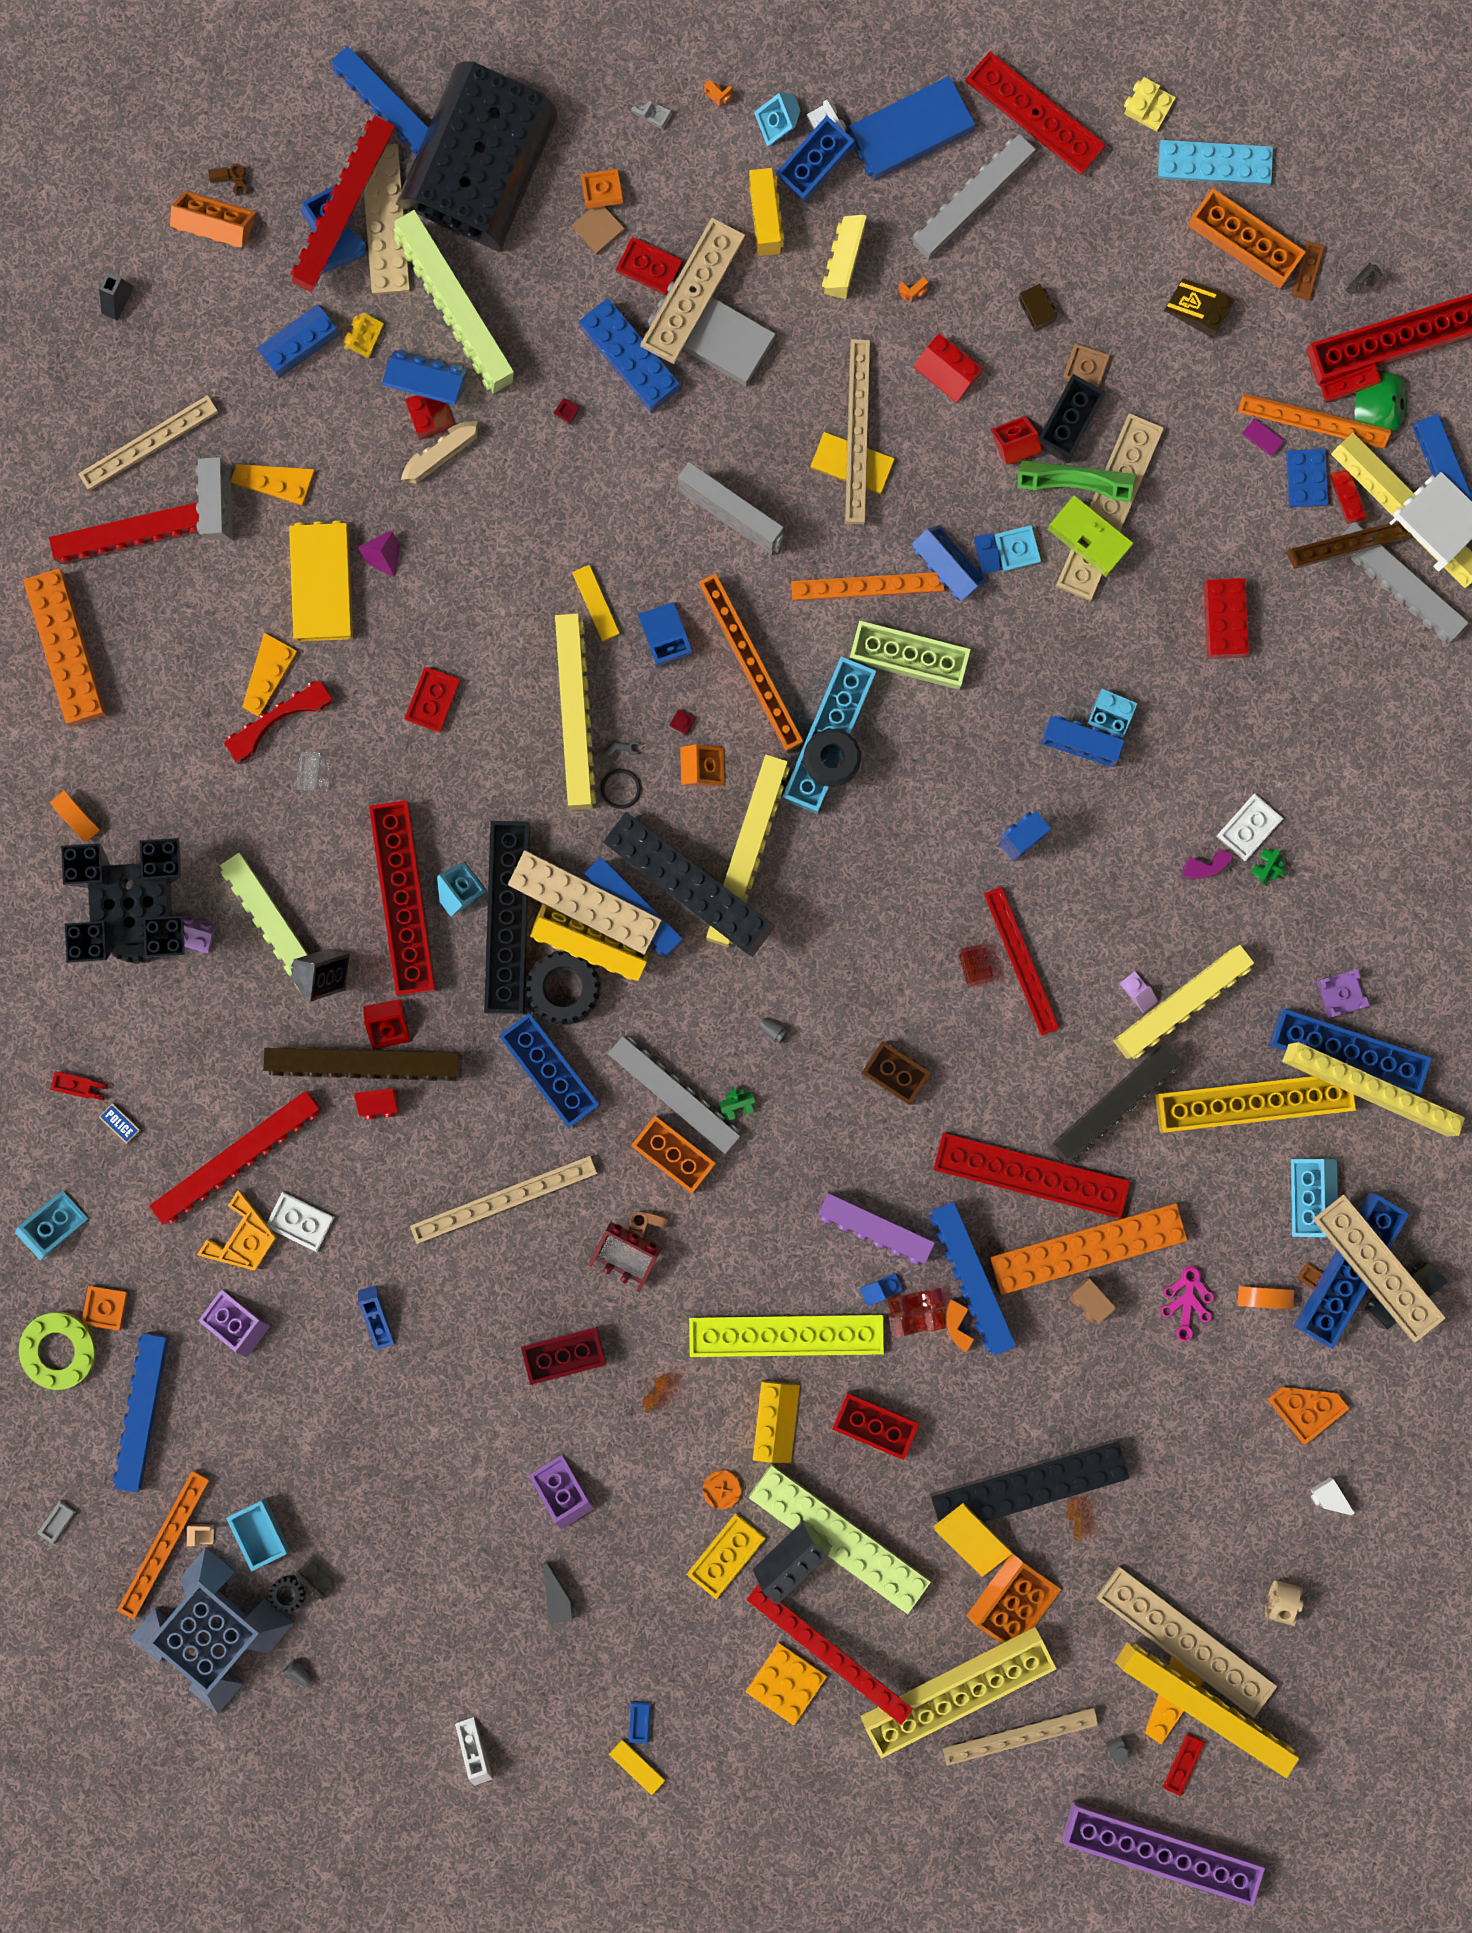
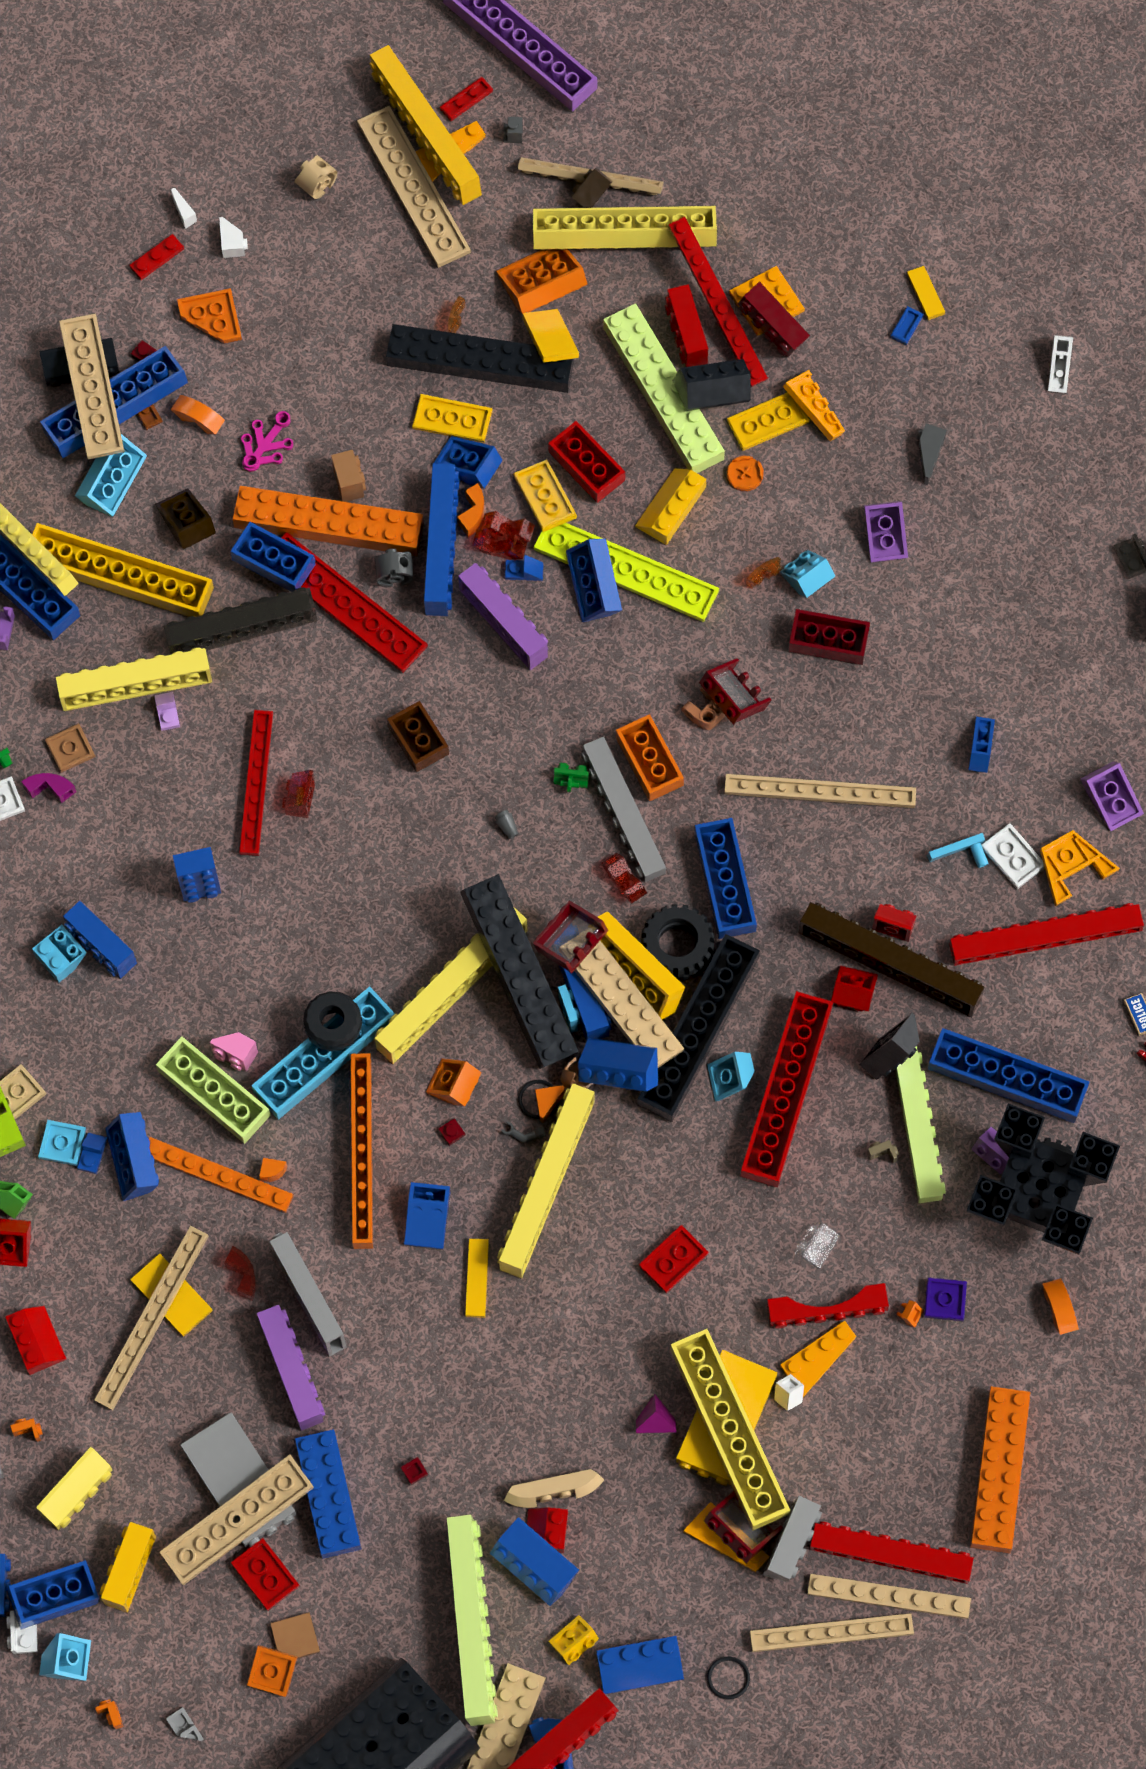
camera: 155 degrees left, 15 degrees down
none -> medium nougat tile [45,724,95,773]
none -> red plate [130,234,184,280]
none -> dark red plate [131,340,157,361]
none -> dark brown slope [155,488,216,550]
none -> white slope [171,188,197,229]
none -> bright pink slope [210,1032,258,1072]
none -> clear red brick [224,1246,256,1301]
none -> blue brick [230,522,316,594]
none -> medium lavender brick [257,1305,325,1431]
none -> orange brick [259,1158,288,1182]
none -> dark grey brick [374,549,413,587]
none -> yellow tile [412,394,493,443]
none -> blue slope [434,436,503,489]
none -> yellow tile [513,460,577,532]
none -> window [533,900,609,974]
none -> orange slope [535,1085,566,1123]
none -> medium azure plate [558,985,580,1033]
none -> medium nougat piece [560,1057,593,1089]
none -> blue slope [566,539,622,622]
none -> dark brown brick [572,168,613,208]
none -> blue slope [578,1038,658,1091]
none -> clear red brick [601,853,647,904]
none -> red brick [665,284,709,367]
none -> light yellow brick [670,1329,790,1531]
none -> window [704,1491,783,1564]
none -> black tyre [707,1656,750,1699]
none -> dark red brick [738,281,810,357]
none -> white panel [774,1374,804,1411]
none -> medium azure slope [780,550,835,598]
none -> light orange wing [783,370,845,442]
none -> tan plate [808,1574,971,1619]
none -> dark tan bracket [867,1140,899,1163]
none -> orange tile [897,1300,924,1328]
none -> dark purple plate [924,1278,967,1322]
none -> medium azure piece [927,833,989,868]
none -> blue brick [928,1028,1090,1123]

